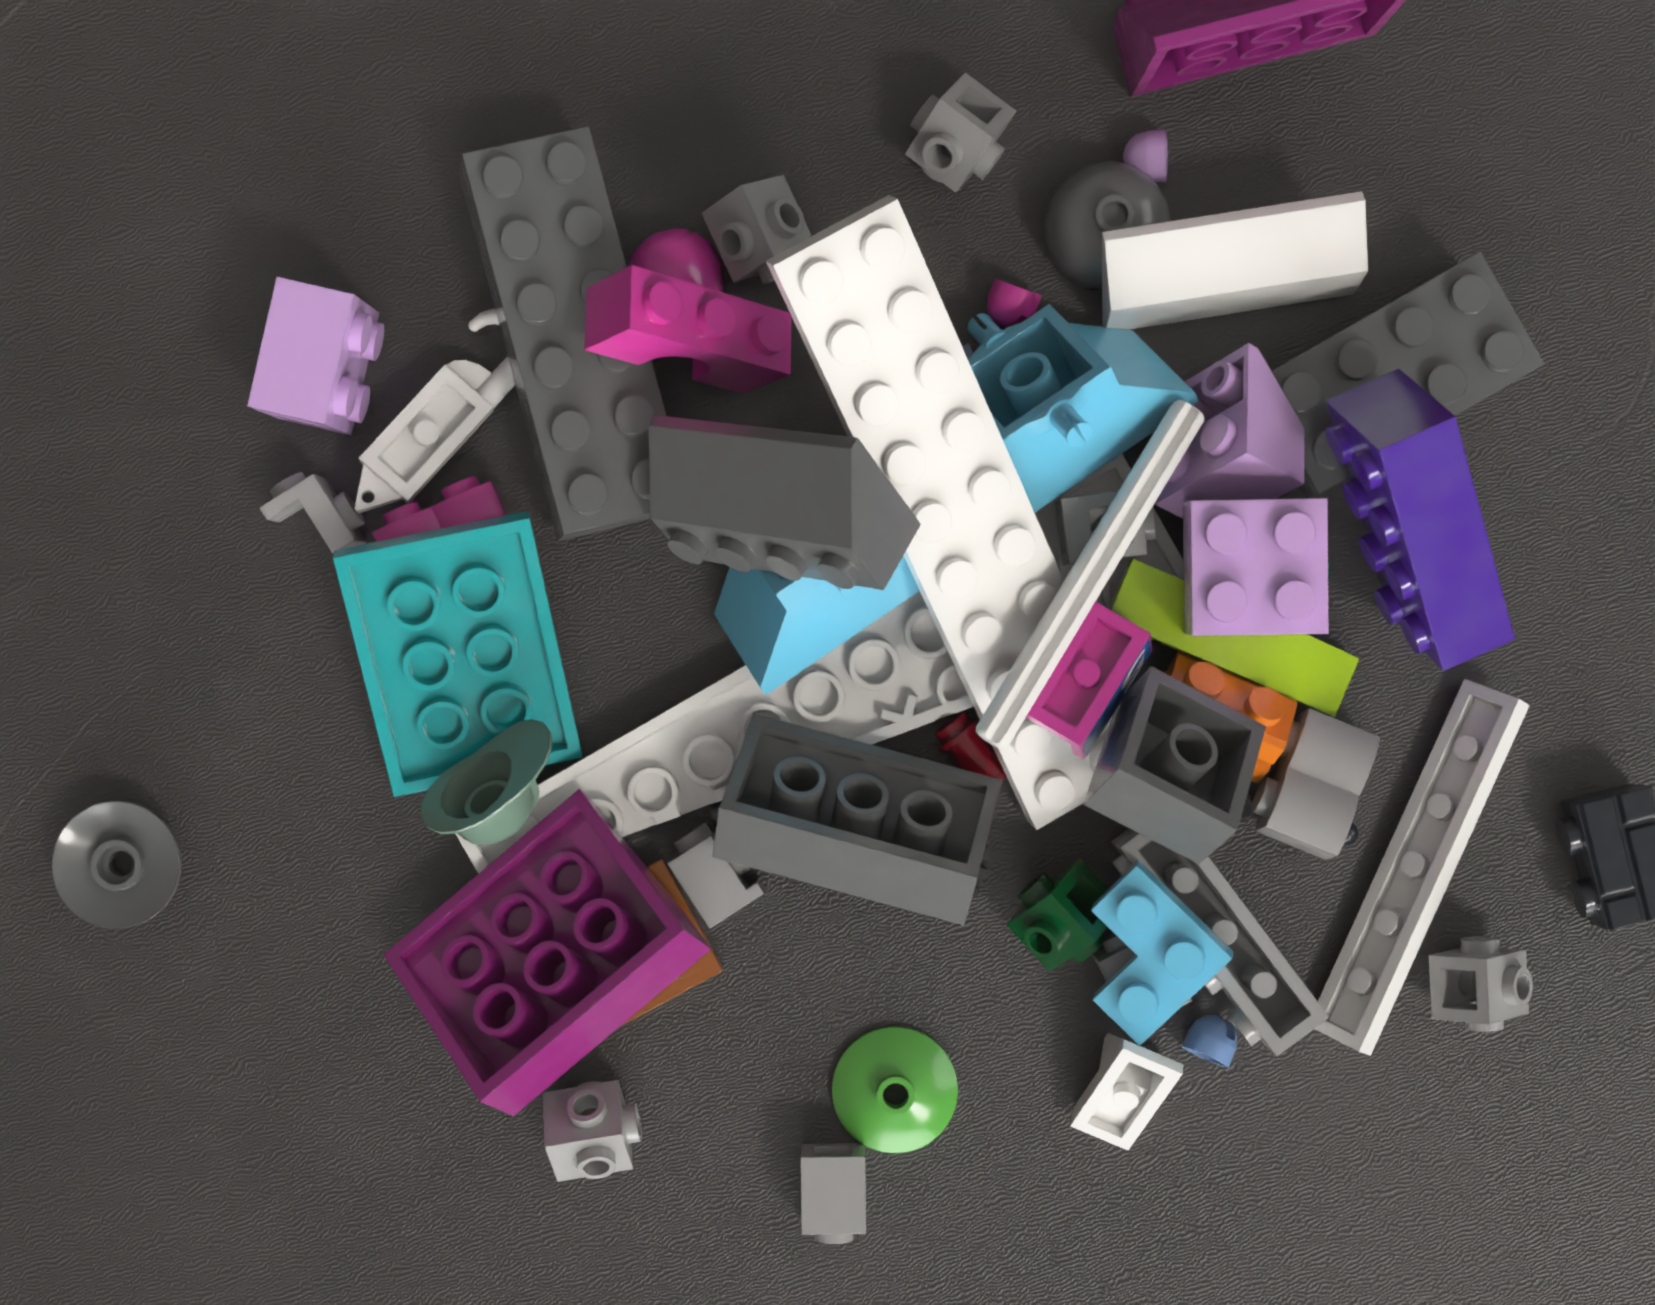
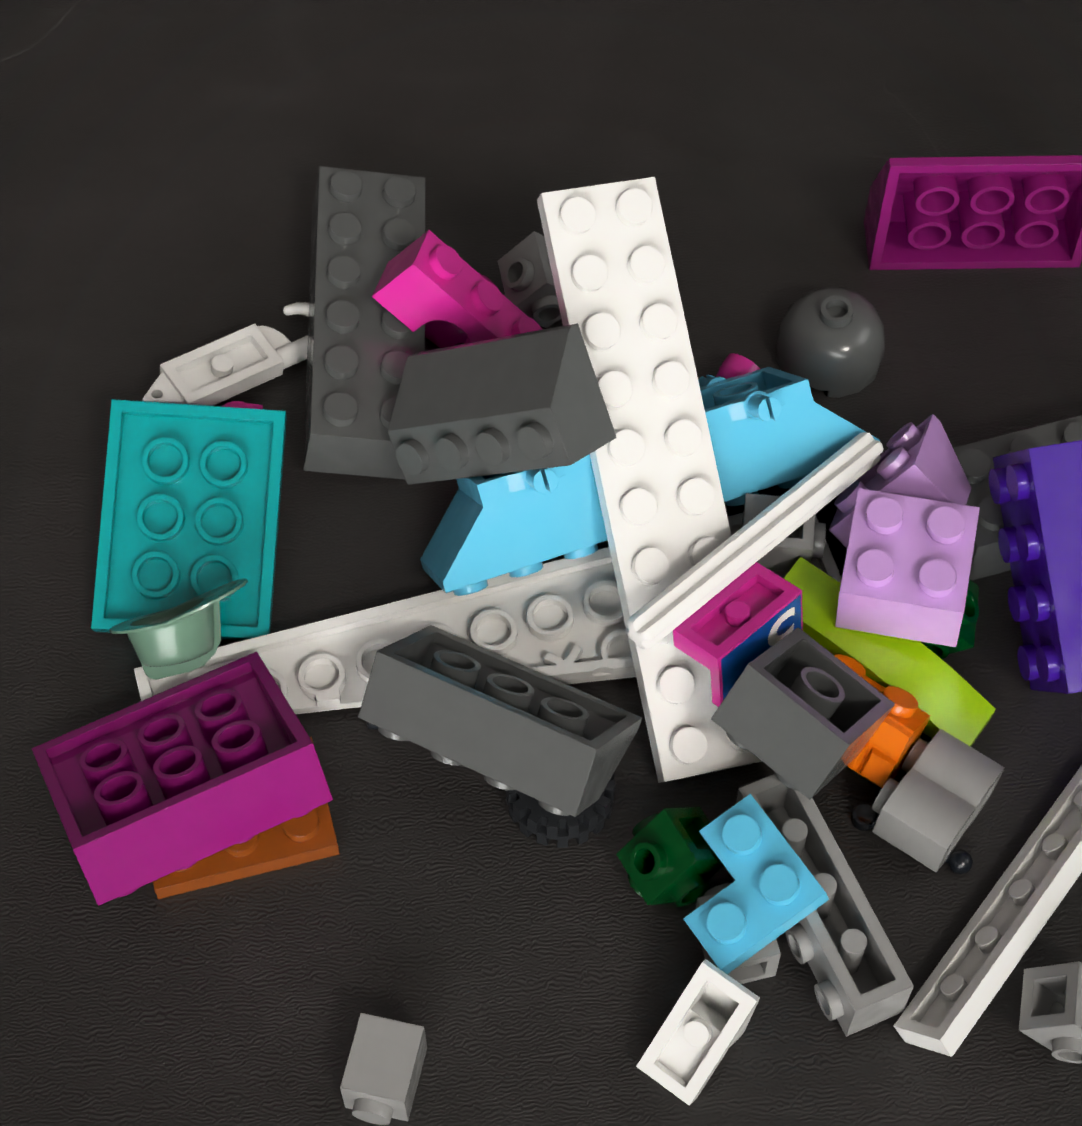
camera: 15 degrees right, 30 degrees down
lavender brick [247,277,384,436] -> none
light grey bracket [260,472,367,554] -> none
light grey brick [542,1080,642,1182] -> none
light grey brick [668,823,766,929] -> none
bright green dish [832,1026,958,1153] -> none
light grey brick [905,72,1016,192] -> none
dark red pin [934,711,1007,780] -> none
white slope [1102,191,1368,330] -> none
lavender hinge [1123,130,1168,182] -> none
medium blue hinge [1181,1014,1237,1068] -> none

